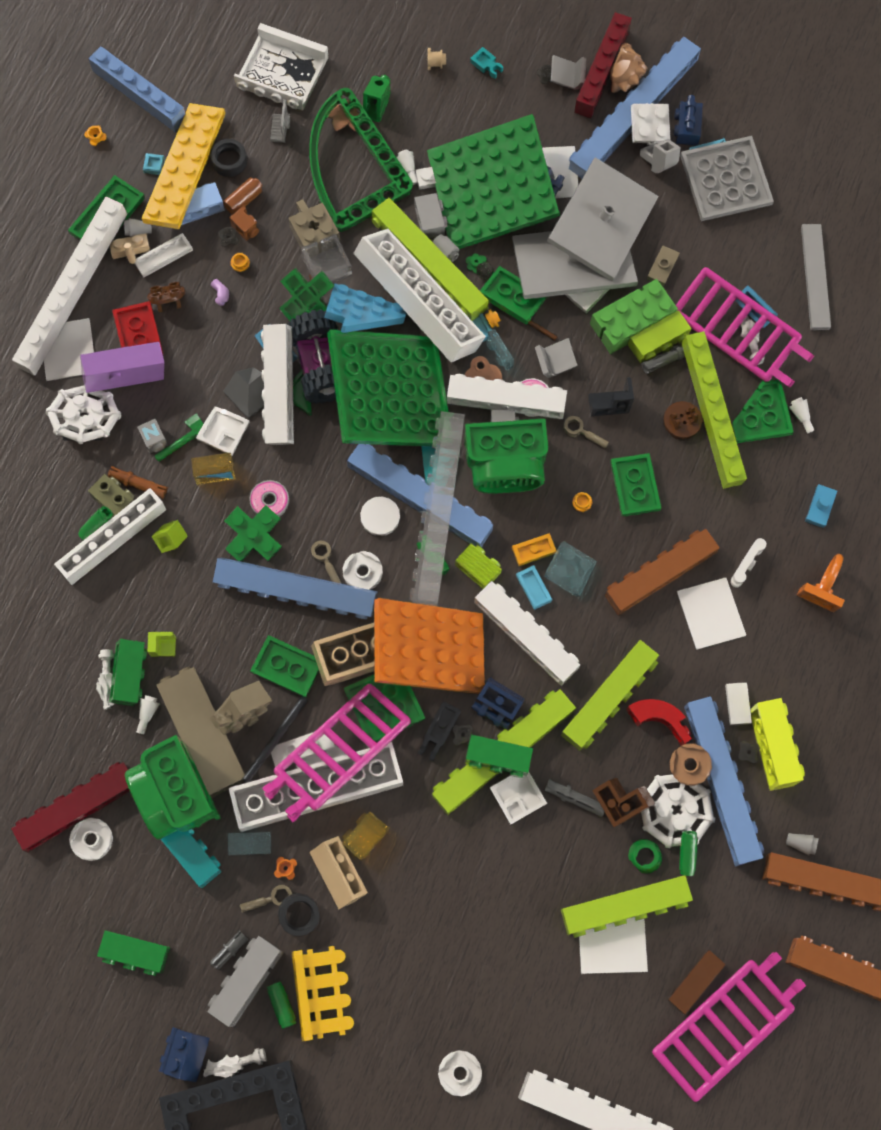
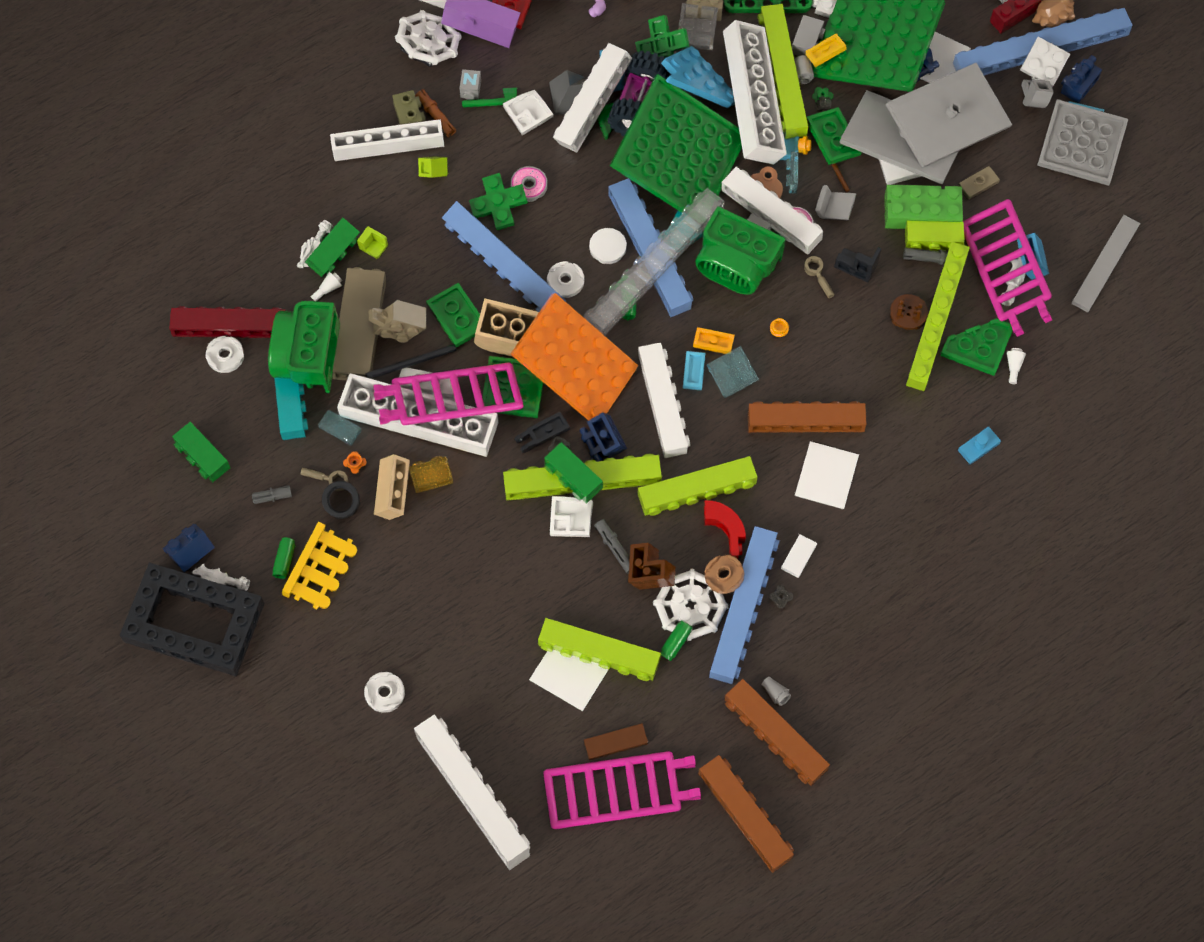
camera: 35 degrees right, 5 degrees down
green piece [78,506,113,540] -> none
clear yellow brick [191,452,236,485] -> none
light grey piece [207,936,284,1027] -> none
dark tan piece [311,540,342,584] -> none
lime brick [455,544,501,589] -> none
green plate [610,453,661,517] -> none
green piece [628,839,662,873] -> none
white plate [731,538,766,587] -> none
neon yellow brick [750,698,805,791] -> none
orange tile [796,554,845,613] -> none
none -> yellow plate [805,34,847,67]

